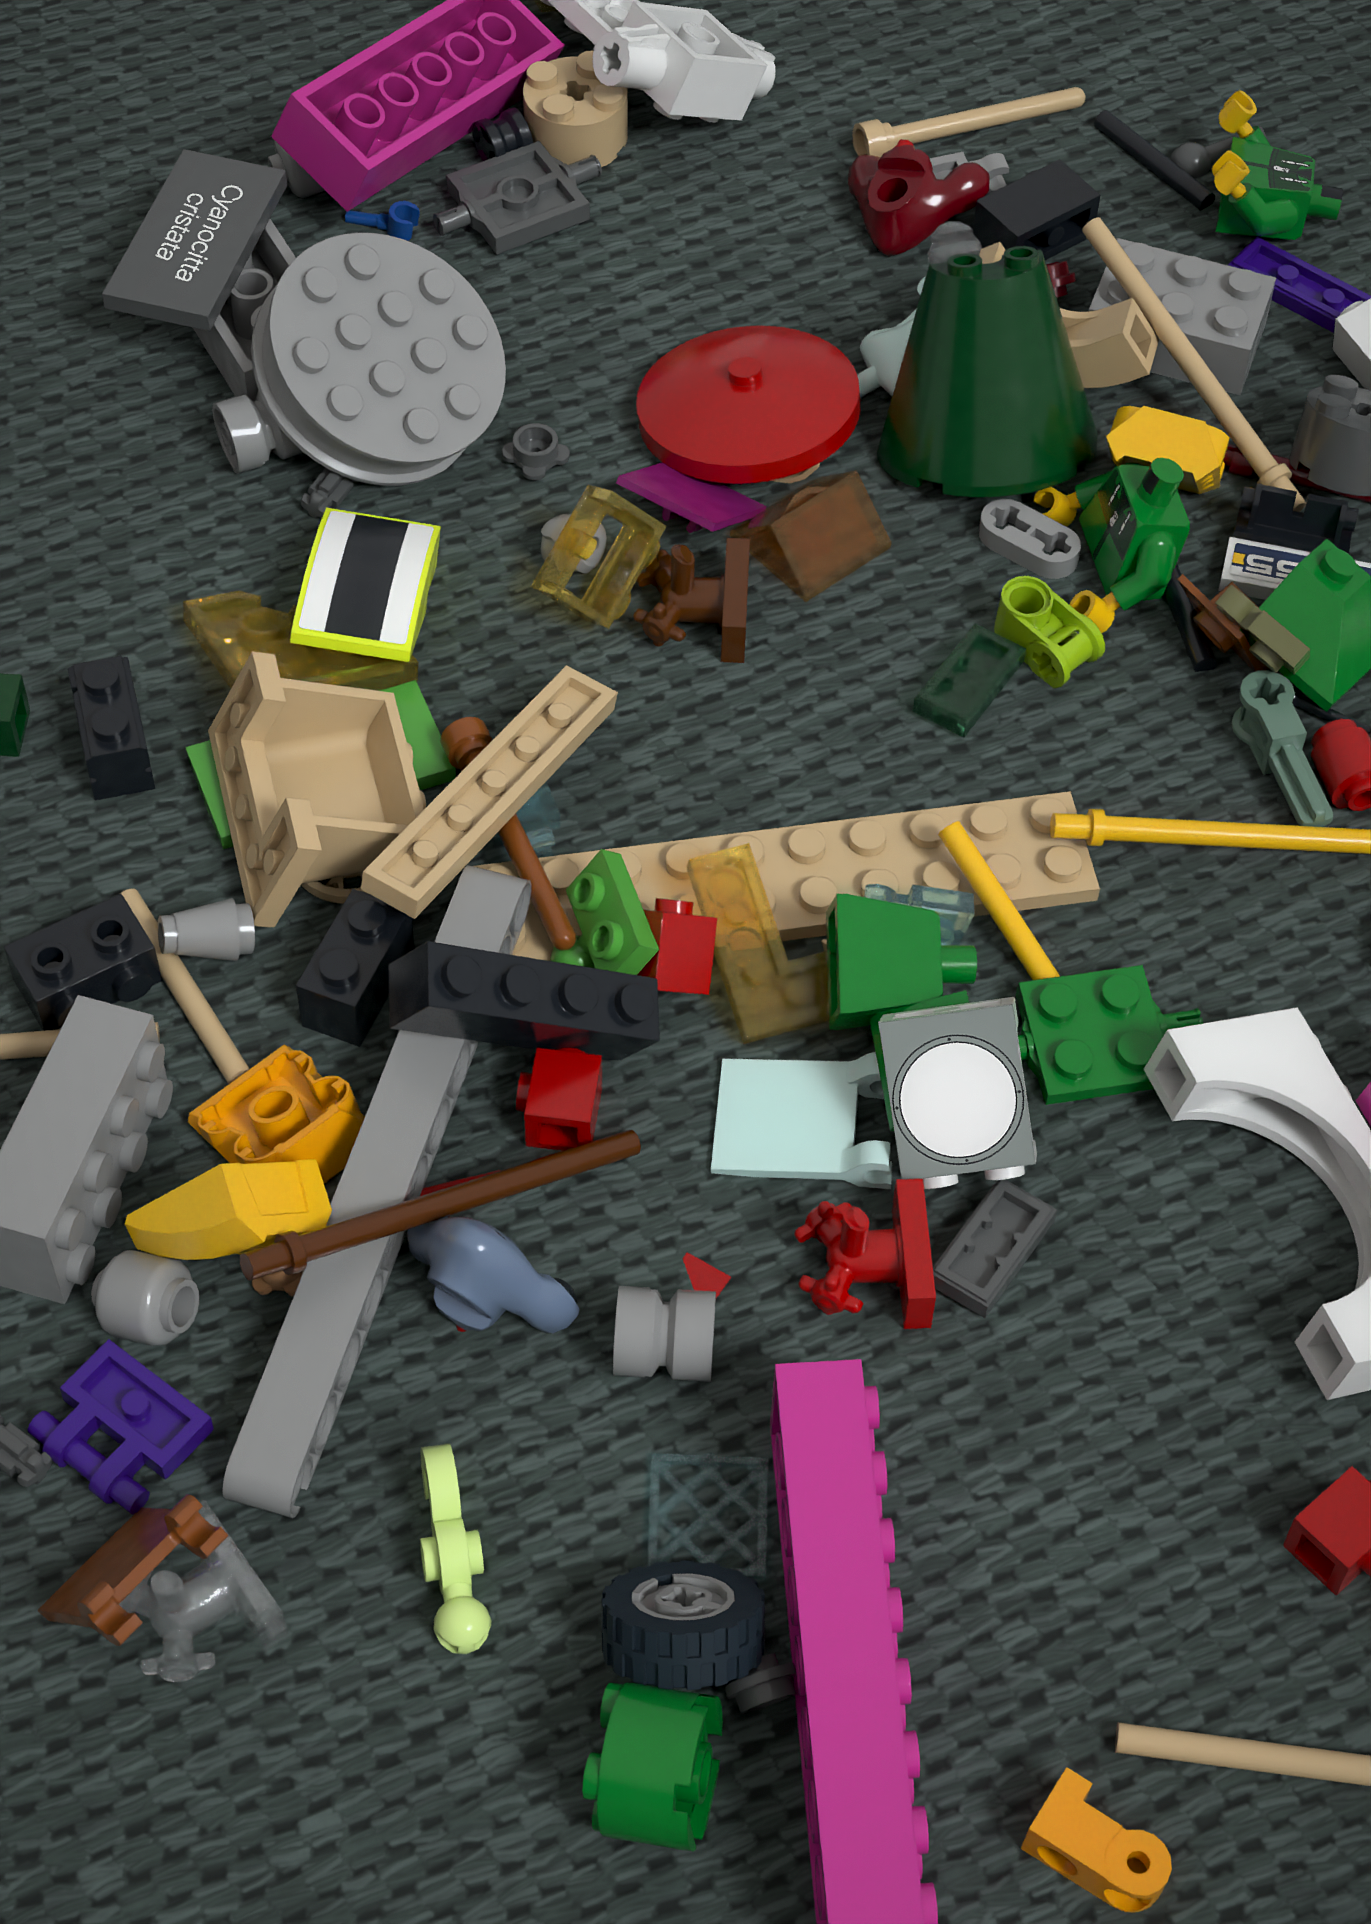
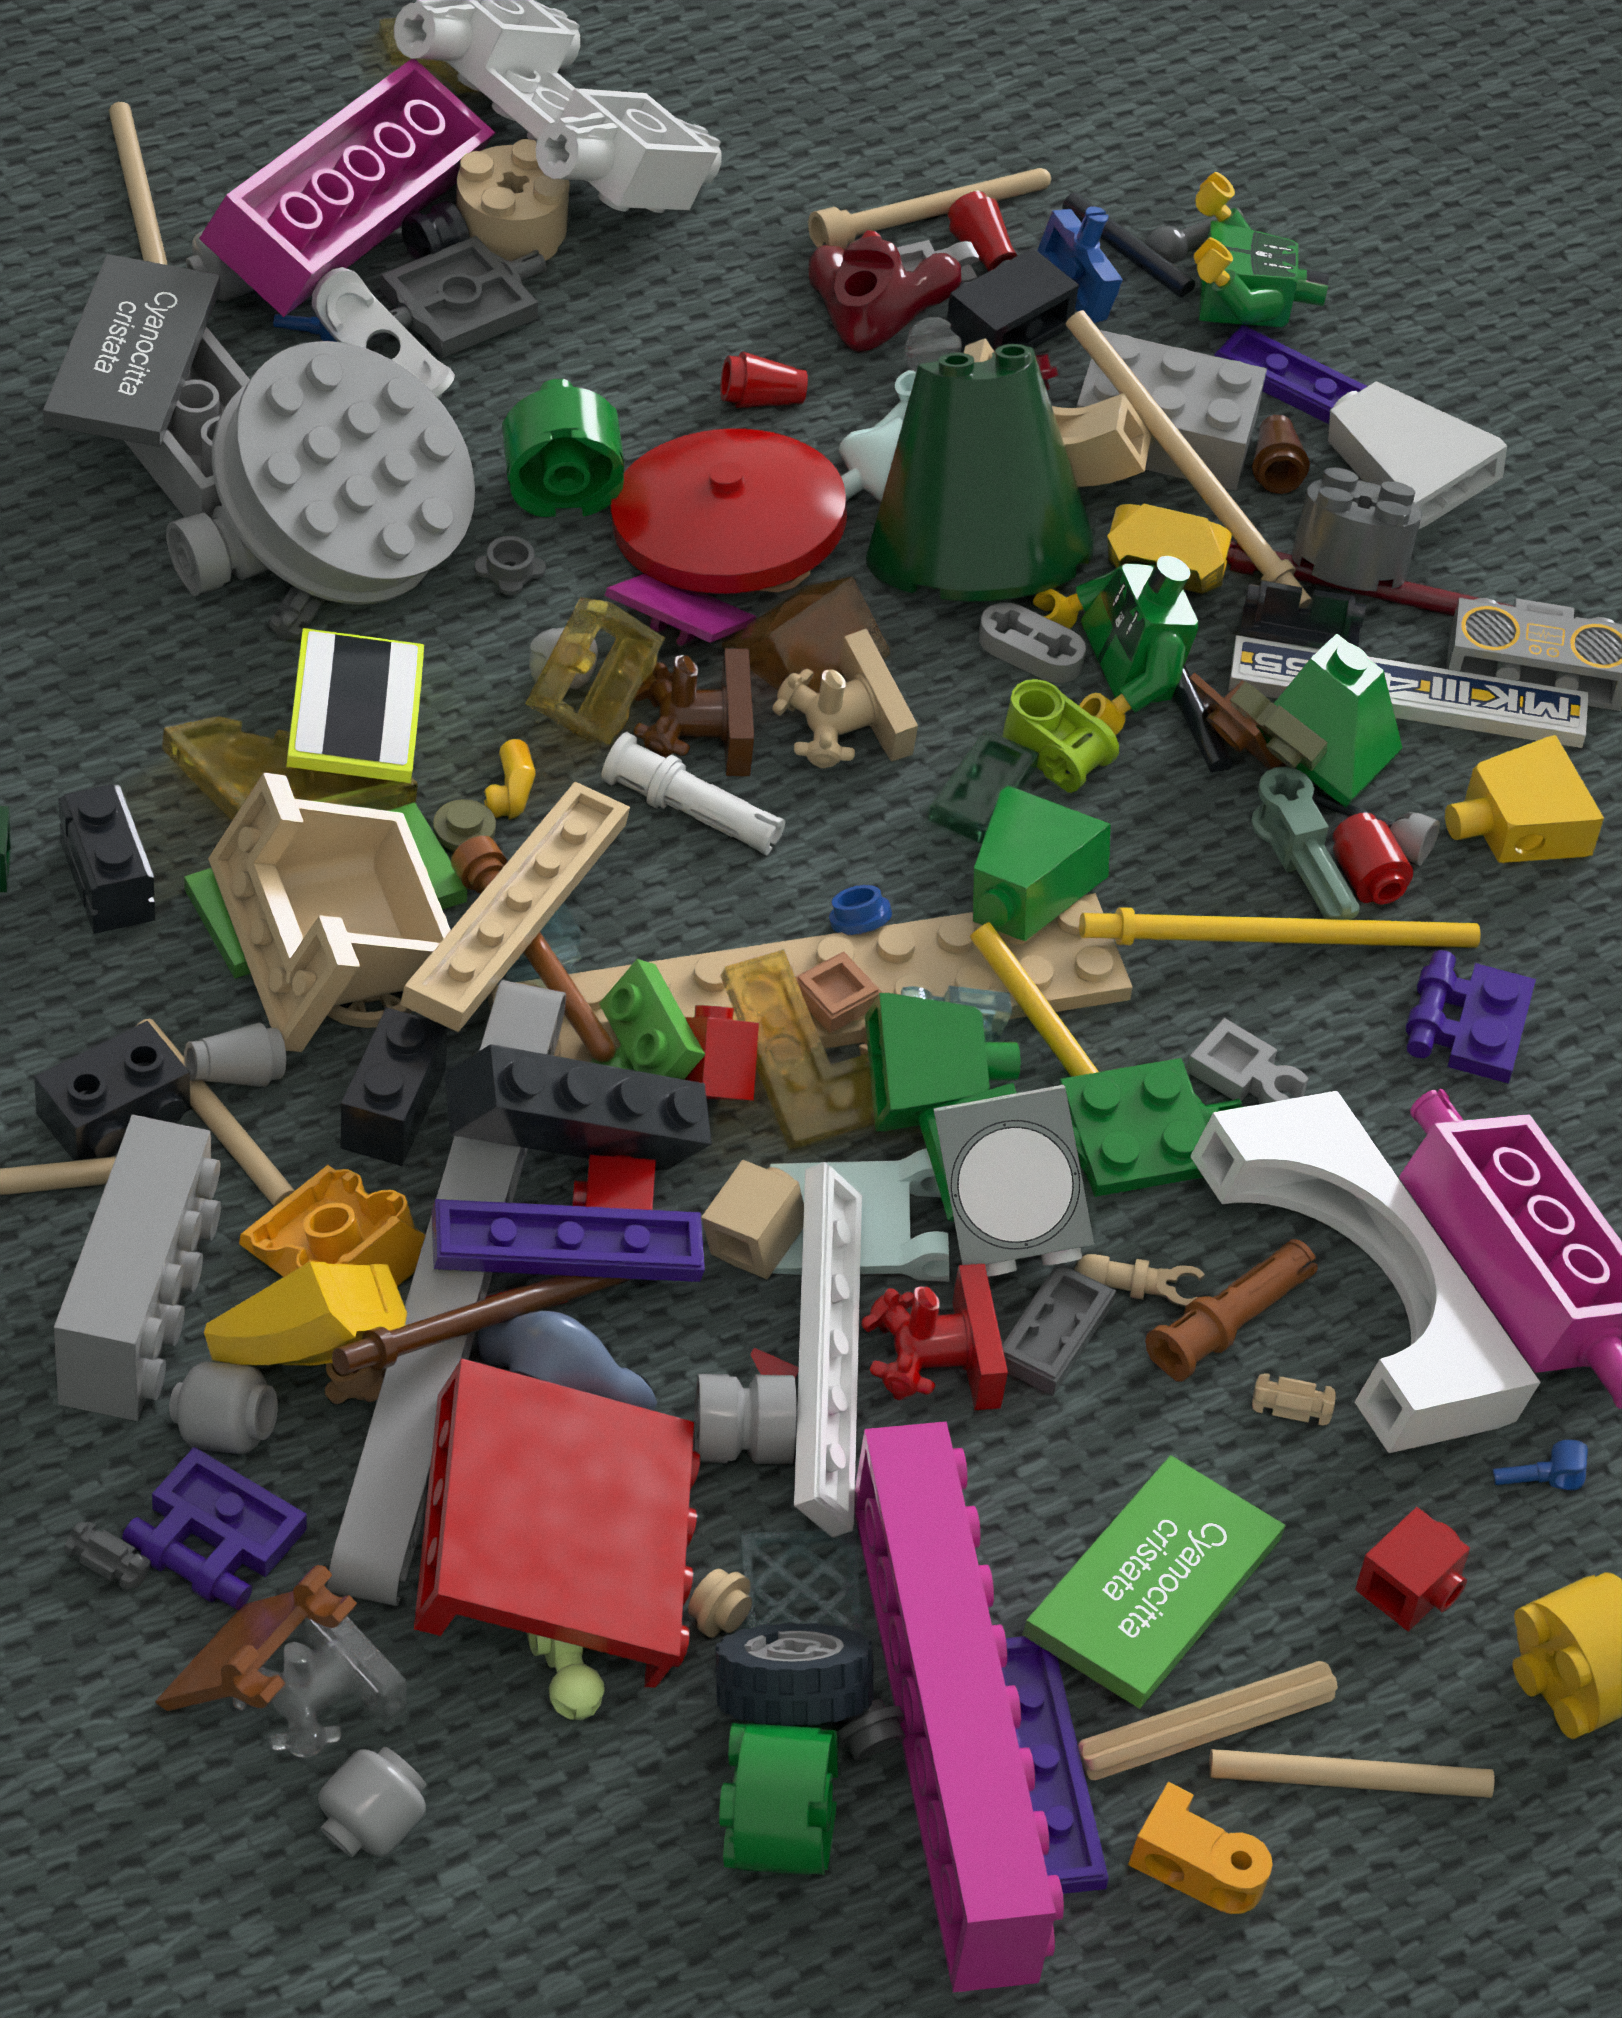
camera: 10 degrees left, 5 degrees down
none -> tan bar [109,102,168,265]
none -> white piece [312,267,455,399]
none -> light grey head [318,1747,427,1857]
none -> panel [414,1358,700,1688]
none -> dark purple tile [431,1199,705,1282]
none -> olive plate [433,799,496,852]
none -> yellow arm [484,739,536,820]
none -> green brick [502,379,624,517]
none -> white pin [601,732,785,856]
none -> tan plate [688,1569,752,1637]
none -> tan brick [701,1160,804,1279]
none -> red cone [720,351,808,408]
none -> tan piece [772,629,918,768]
none -> nougat tile [791,951,882,1033]
none -> white tile [794,1162,862,1537]
none -> blue plate [829,885,892,935]
none -> red cone [948,191,1018,272]
none -> green slope [973,786,1111,942]
none -> dark purple tile [1002,1636,1109,1894]
none -> bright green tile [1022,1455,1286,1709]
none -> blue plate [1037,206,1123,323]
none -> tan piece [1074,1254,1205,1307]
none -> tan axle [1078,1661,1338,1780]
none -> dark orange pin [1145,1239,1318,1382]
none -> light grey plate [1186,1018,1308,1104]
none -> reddish brown cone [1252,415,1310,494]
none -> tan piece [1252,1373,1336,1426]

